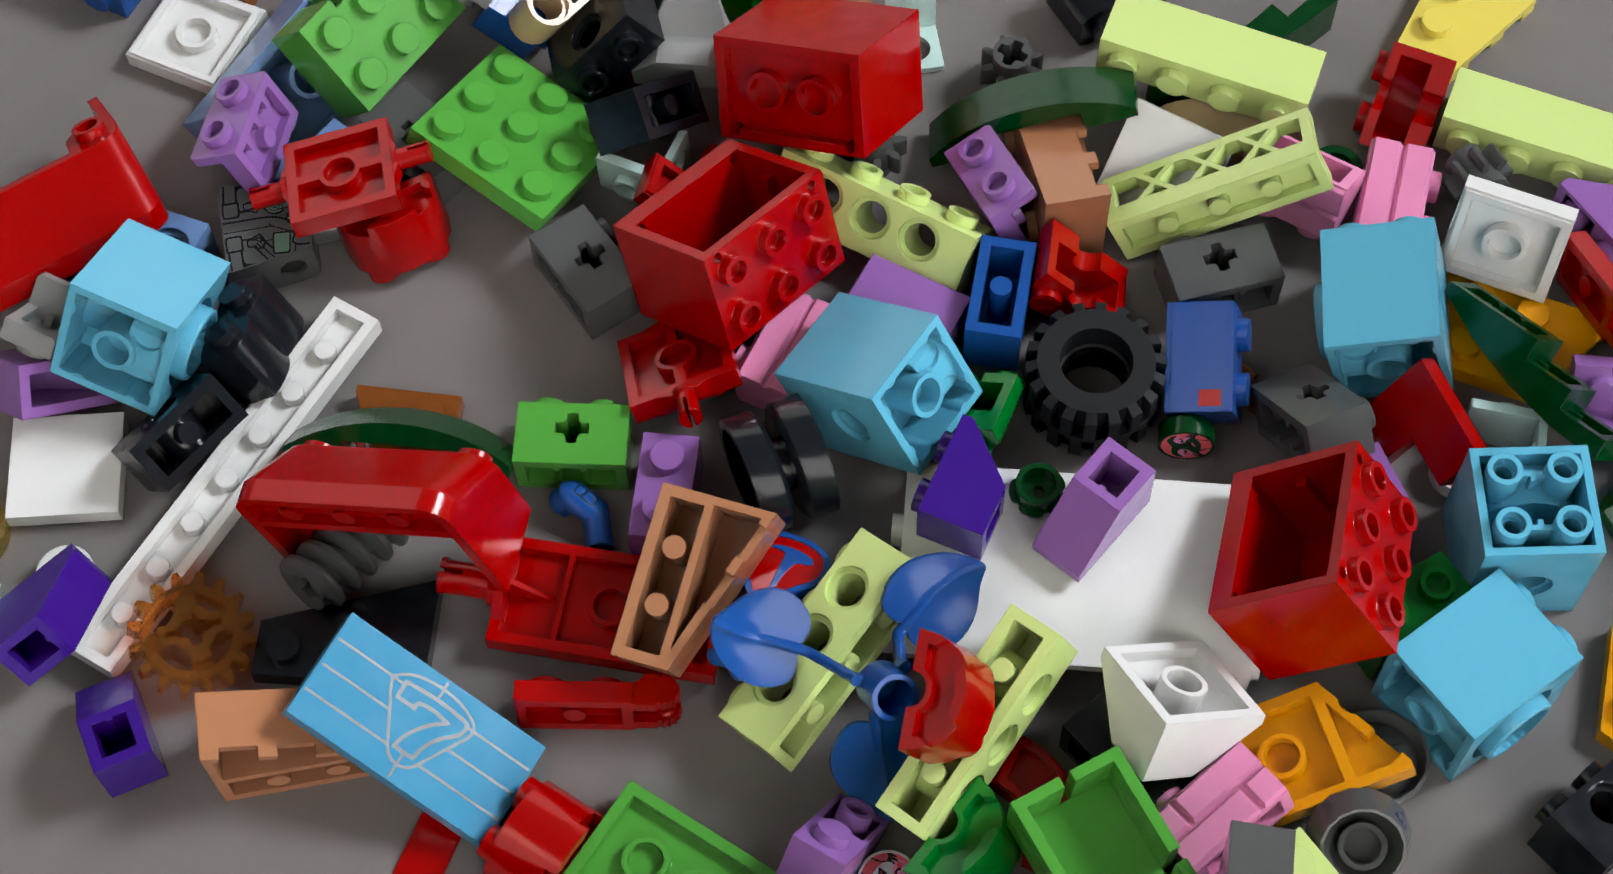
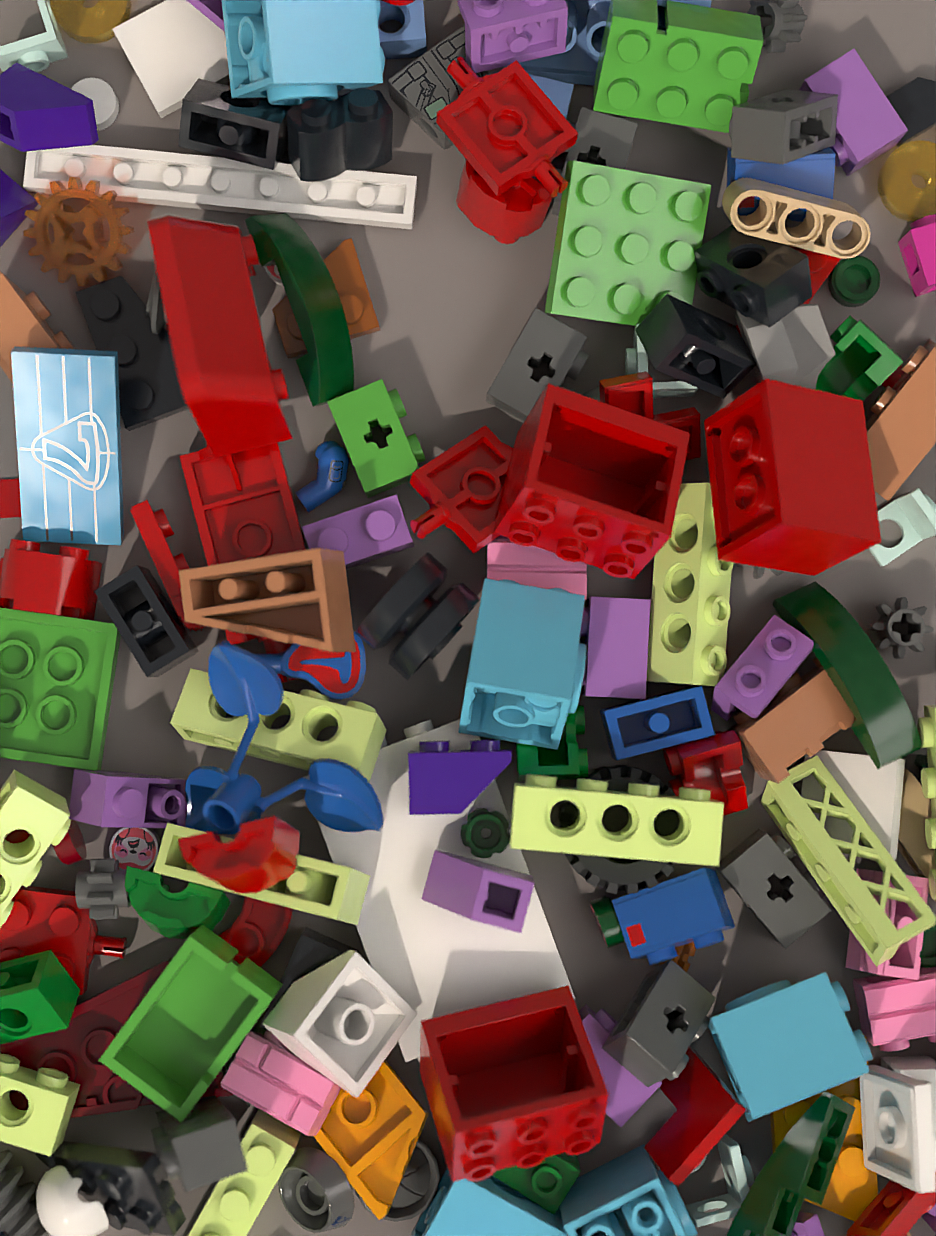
camera: 60 degrees right, 25 degrees up
none -> black brick [94,565,199,677]
none -> yellowish green brick [509,774,724,866]

